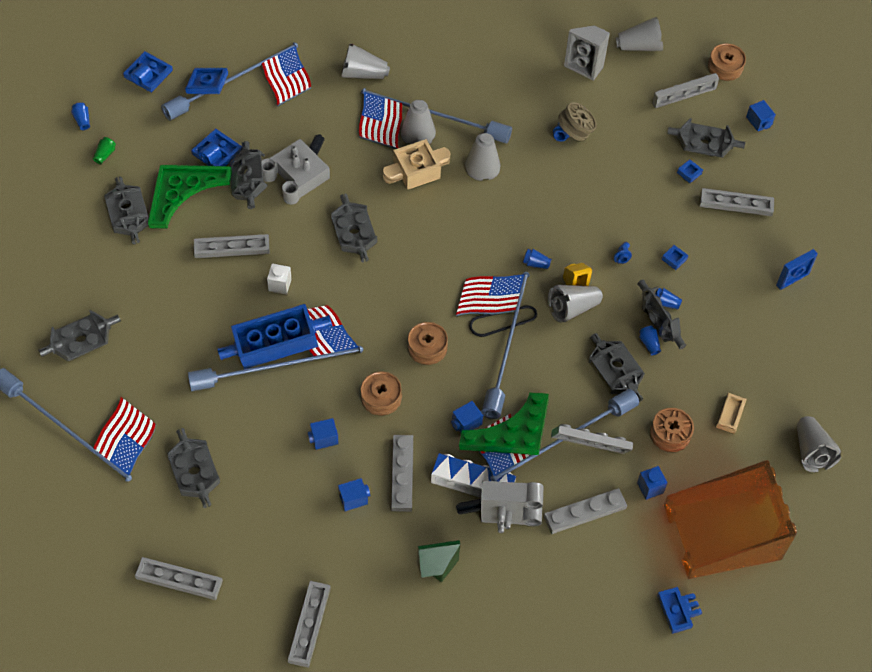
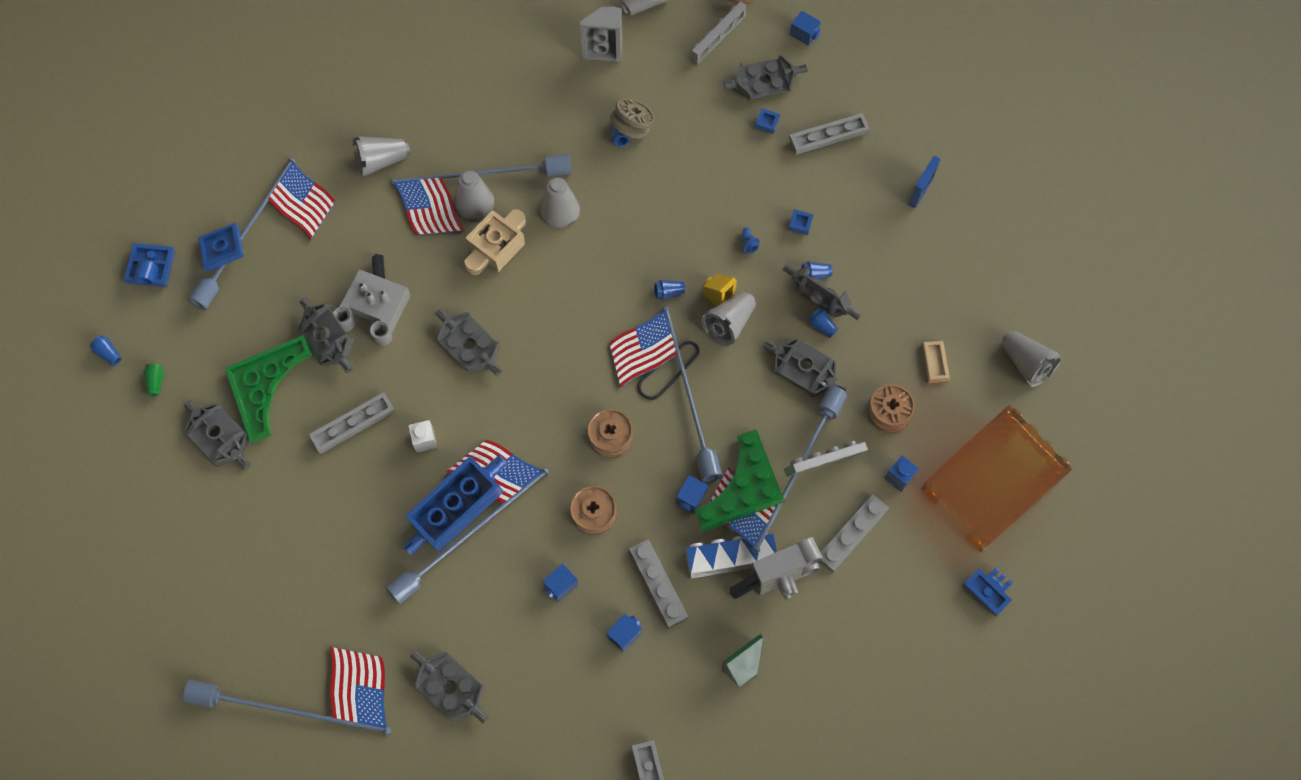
camera: 25 degrees left, 10 degrees up
dark grey plate [38,310,121,361] -> none
blue plate [191,129,242,166] -> none

